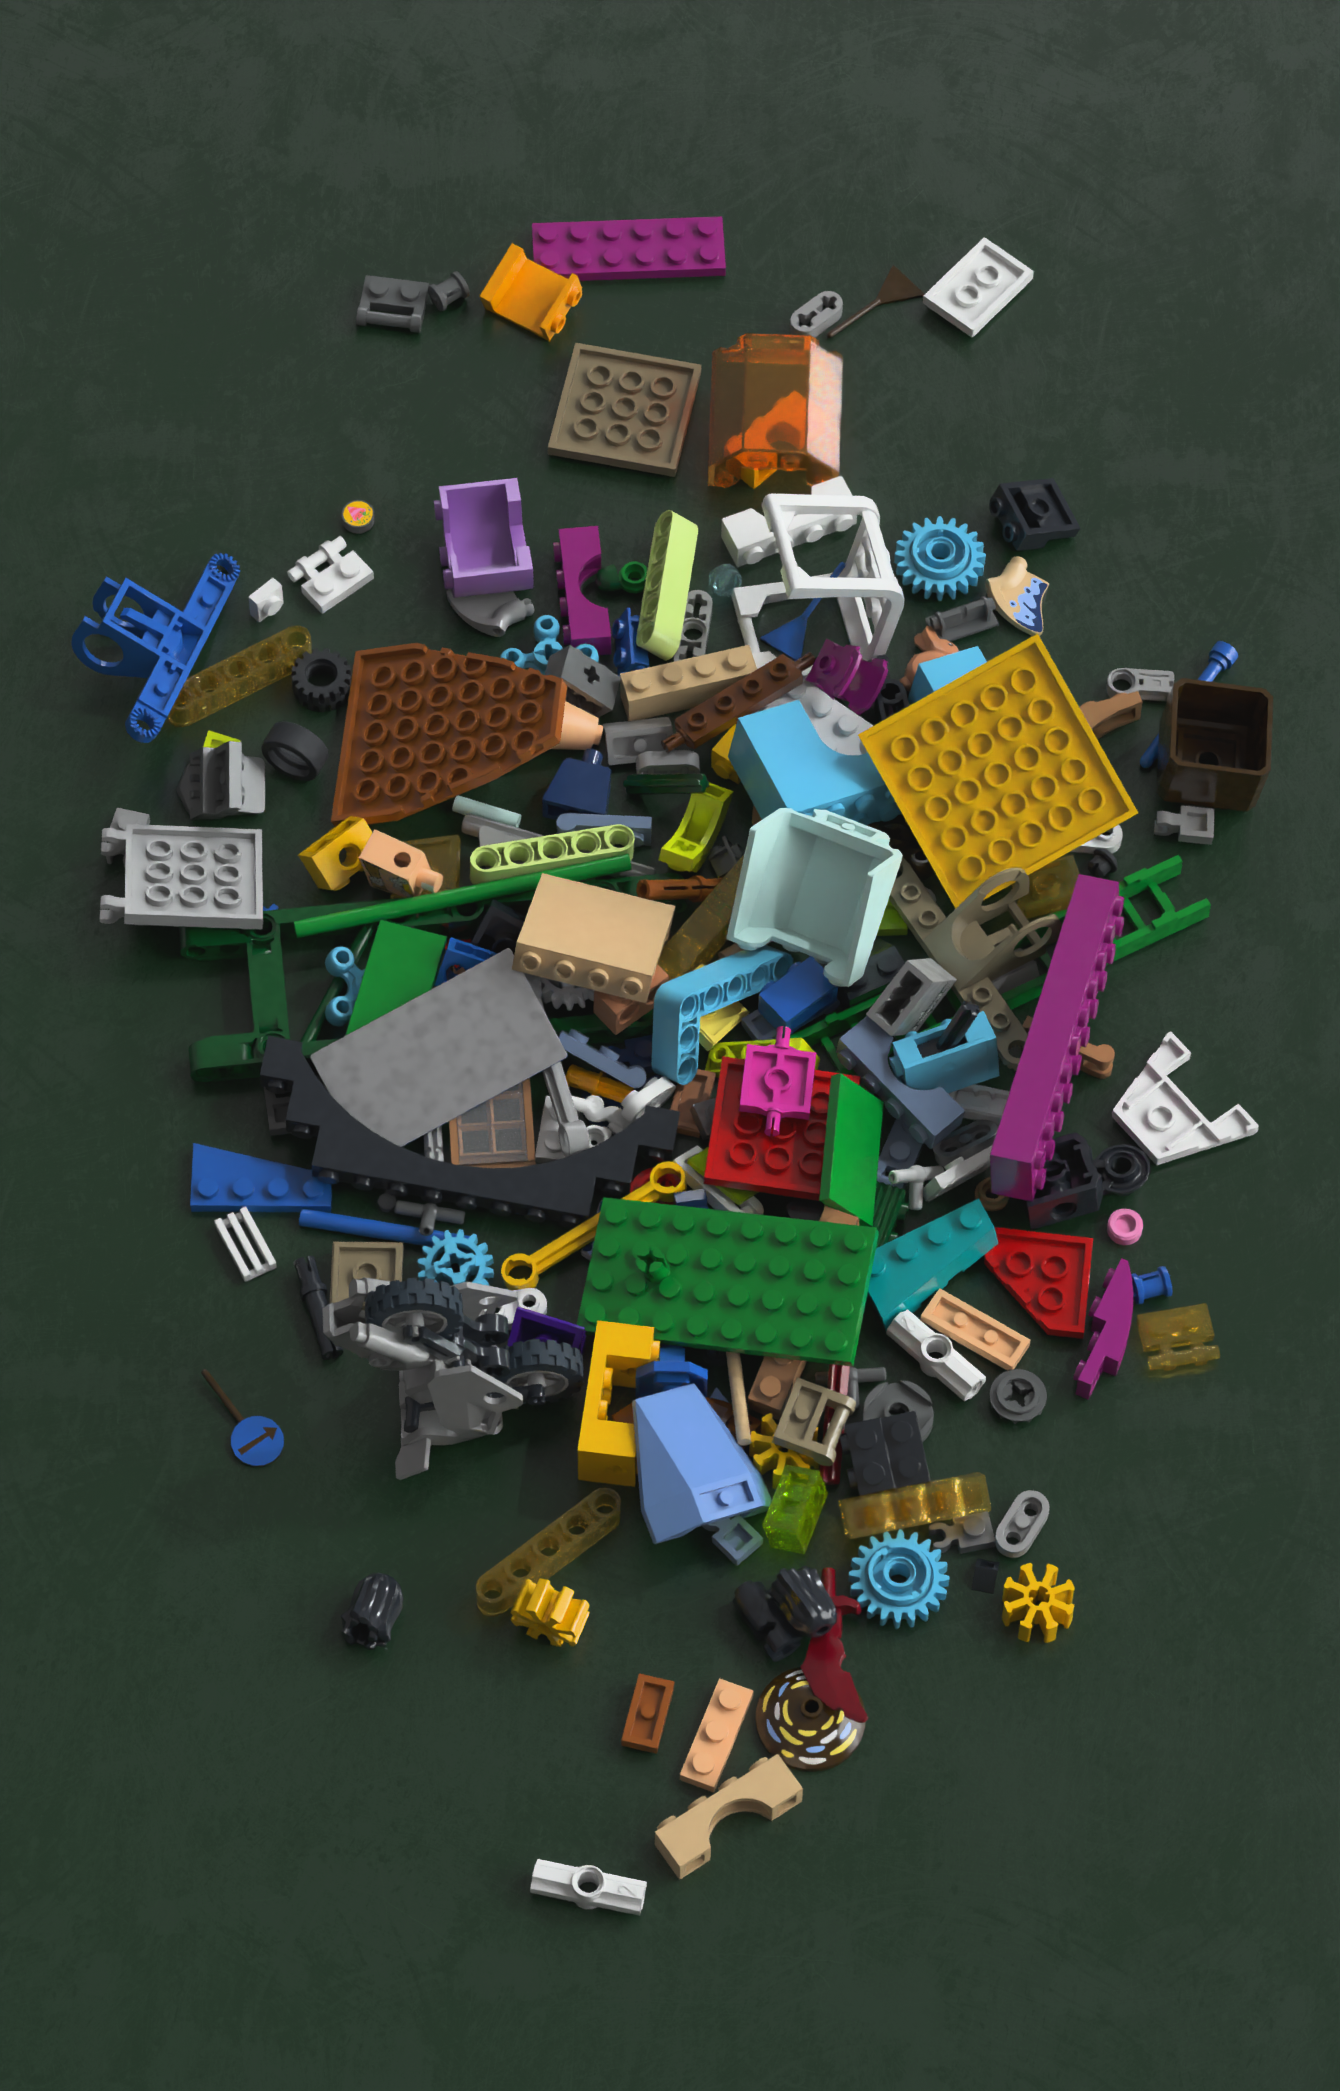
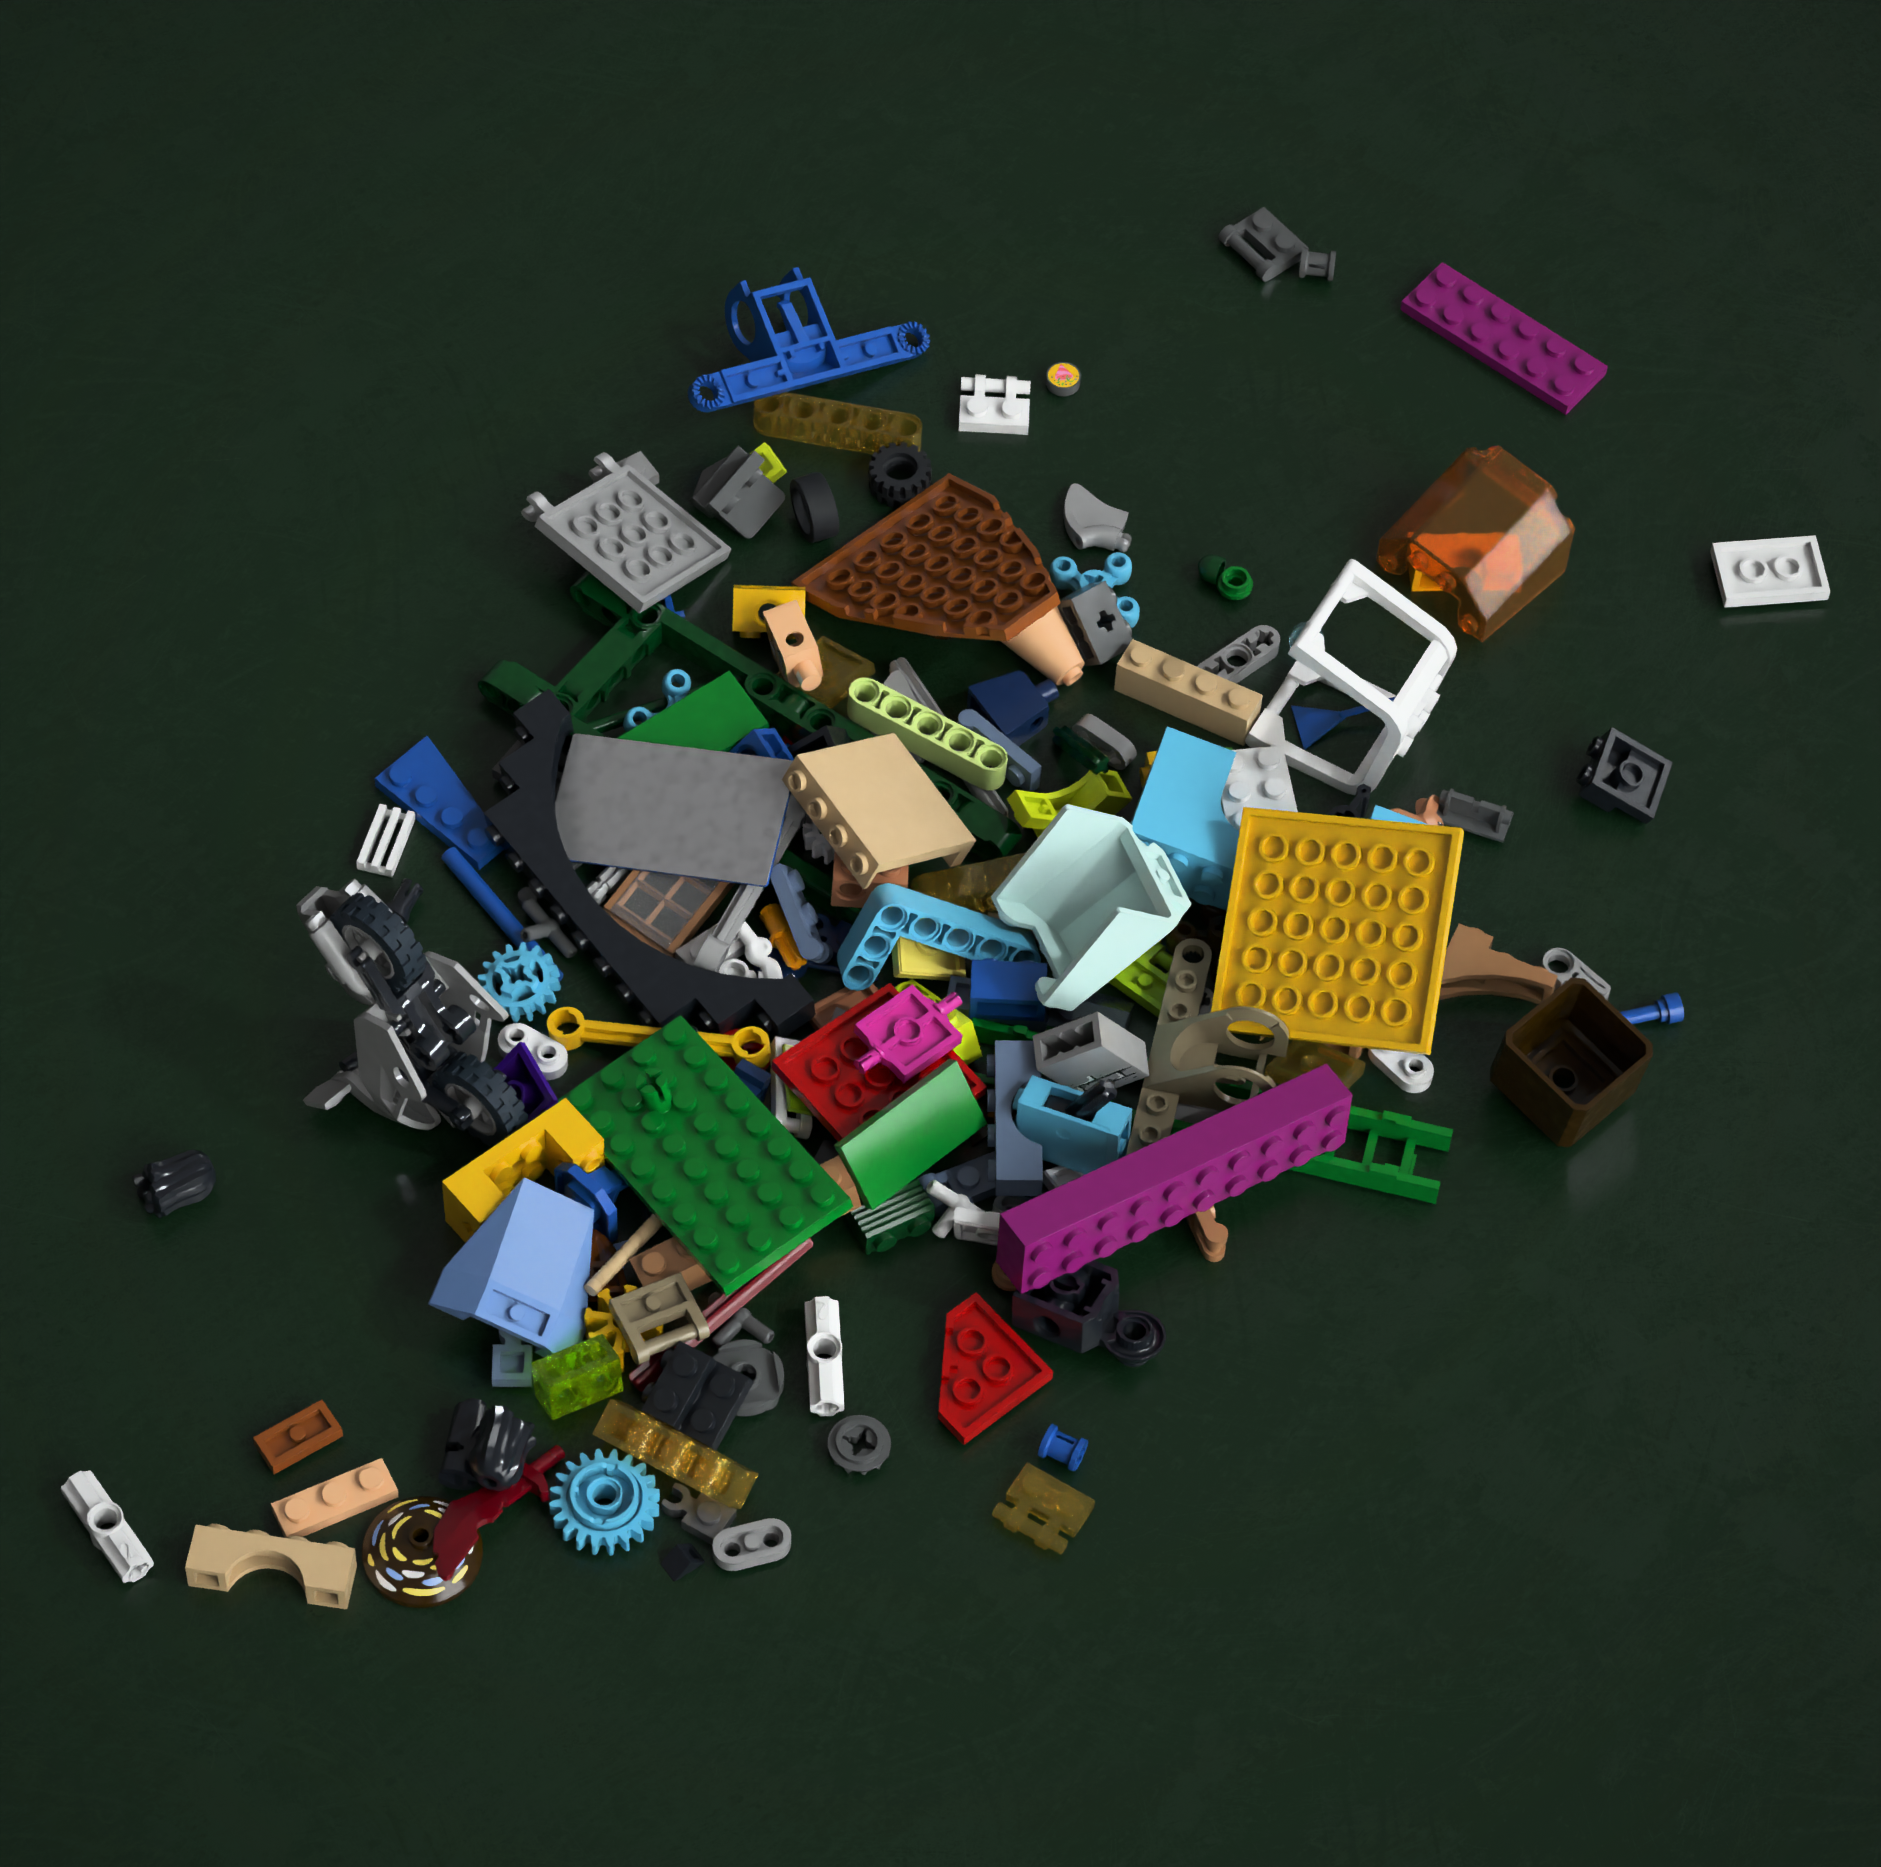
camera: 40 degrees right, 5 degrees down
blue piece [201,1369,284,1467] -> none
white plate [248,578,284,622] -> none
green piece [293,854,632,938] -> none
dark tan plate [330,1242,404,1311] -> none
medium lavender cylinder [434,478,534,598] -> none
light aqua piece [452,795,521,828] -> none
clear yellow beam [476,1487,621,1617] -> none
light orange panel [479,243,582,341] -> none
yellow gear [511,1578,590,1647] -> none
dark tan plate [548,343,702,477] -> none
magenta arch [553,526,611,655] -> none
light grey panel [603,717,673,765] -> none
blue hinge [612,607,649,676] -> none
white plate [621,1076,676,1124] -> none
yellowish green beam [636,510,698,661] -> none
dark orange pin [636,875,731,902] -> none
reddish brown plate [661,652,816,753] -> none
white arch [721,476,857,567] -> none
light grey beam [790,291,843,341] -> none
magenta piece [805,639,888,715] -> none
dark brown piece [827,265,925,338] -> none
teal wedge [867,1199,998,1332] -> none
medium azure gear [894,516,986,601] -> none
light nougat plate [921,1288,1031,1371] -> none
tan arm [985,556,1050,636] -> none
yellow gear [1002,1563,1075,1643] -> none
magenta slope [1073,1258,1133,1400] -> none
black piece [1088,848,1117,878] -> none
bright pink tile [1107,1209,1143,1245] -> none
white wing [1112,1031,1259,1165] -> none
light grey plate [1154,806,1215,845] -> none

